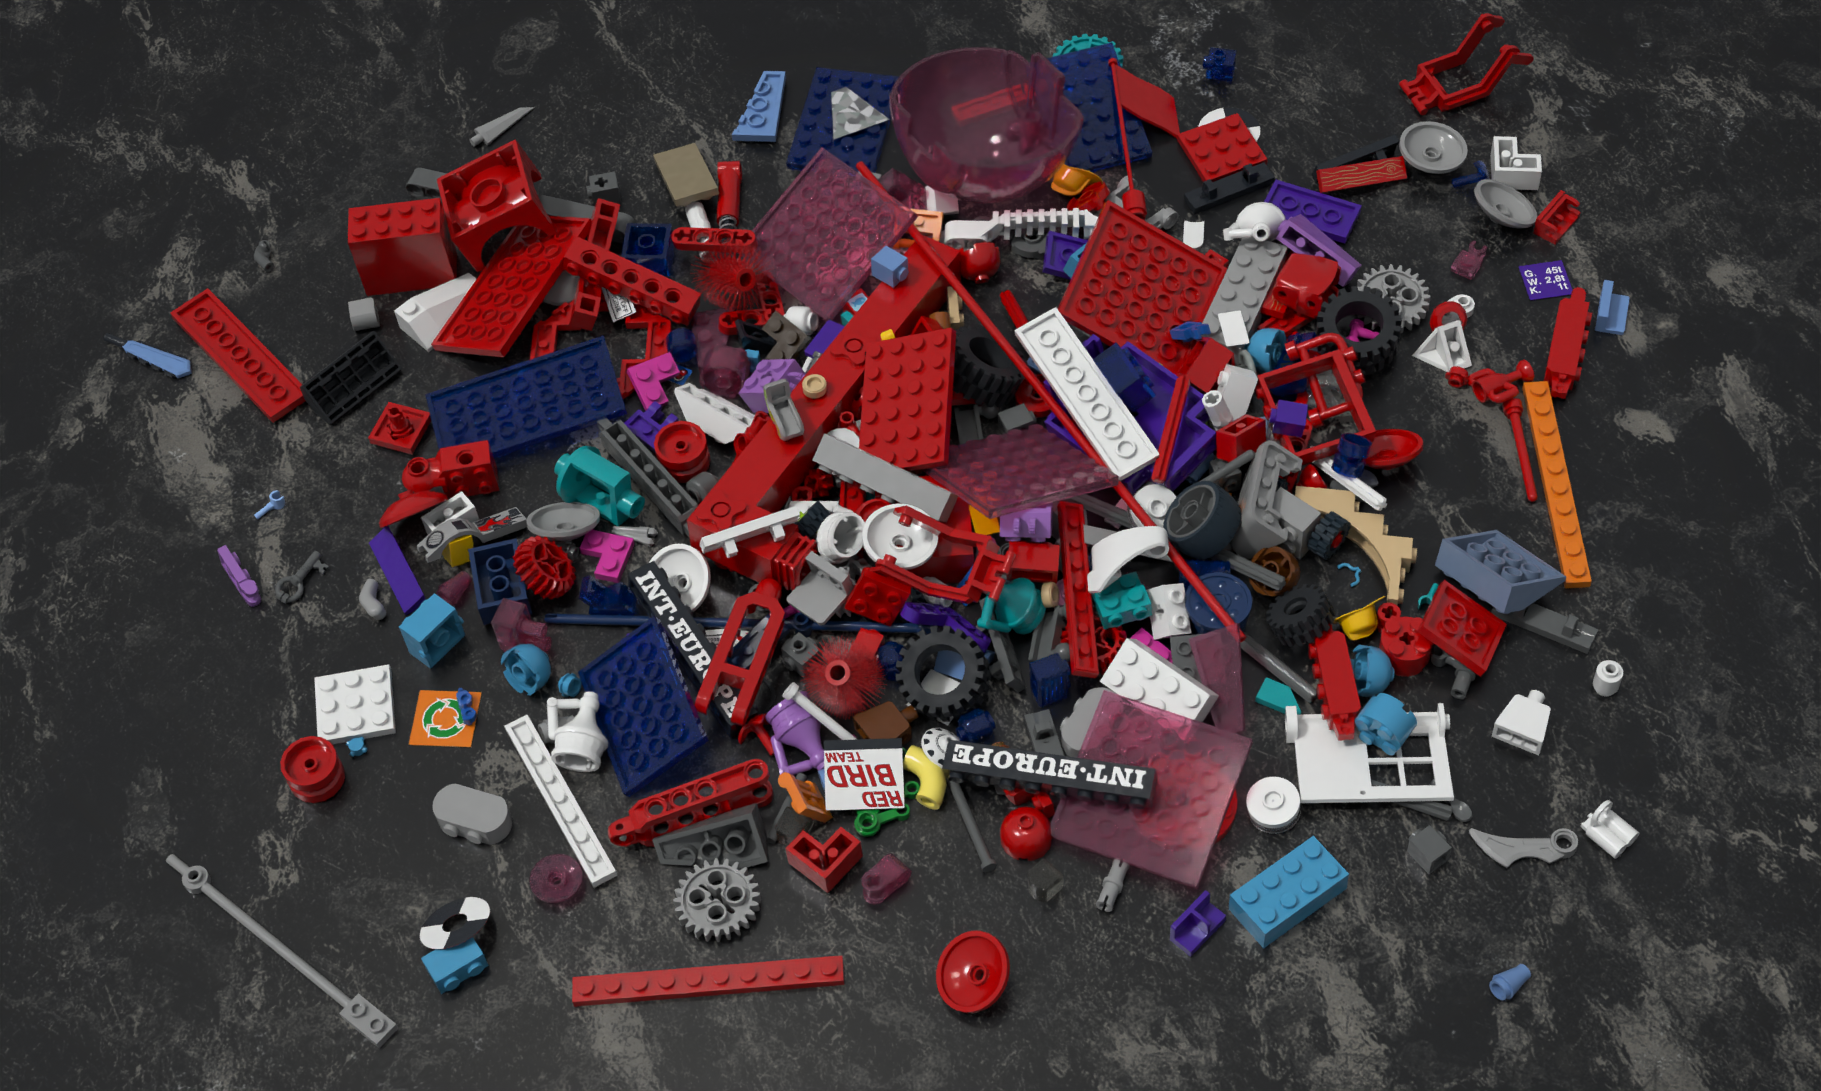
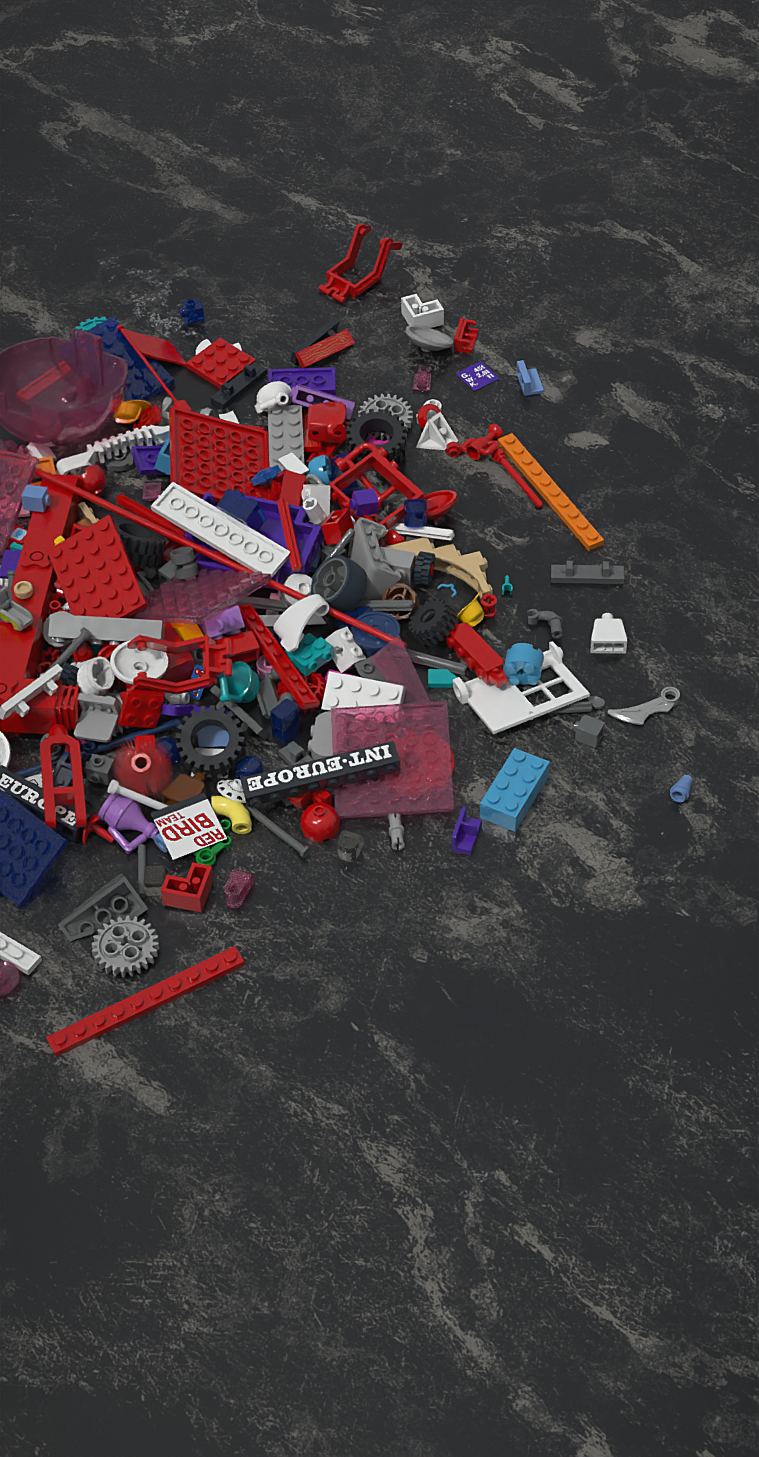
camera: 30 degrees left, 5 degrees down
red piece [608,759,774,847] -> none
orange plate [778,772,833,823] -> none
red dish [936,931,1010,1013] -> none
tan tile [1041,582,1059,608] -> none
white piece [1246,777,1301,834] -> none
dark azure cylinder [1350,645,1394,697] -> none
red brick [1379,617,1433,676] -> none
light grey dish [1399,122,1468,174] -> none
red plate [1417,580,1507,677] -> none
sand blue slope [1435,530,1566,614] -> none
clear blue plant [1452,160,1489,188] -> none
red hinge [1544,287,1592,399] -> none
white piece [1581,800,1639,859] -> none
white brick [1593,660,1623,696] -> none
none -> dark grey bar [45,627,93,673]
none -> clear pink plate [143,483,162,500]
none -> dark grey wheel [170,547,199,579]

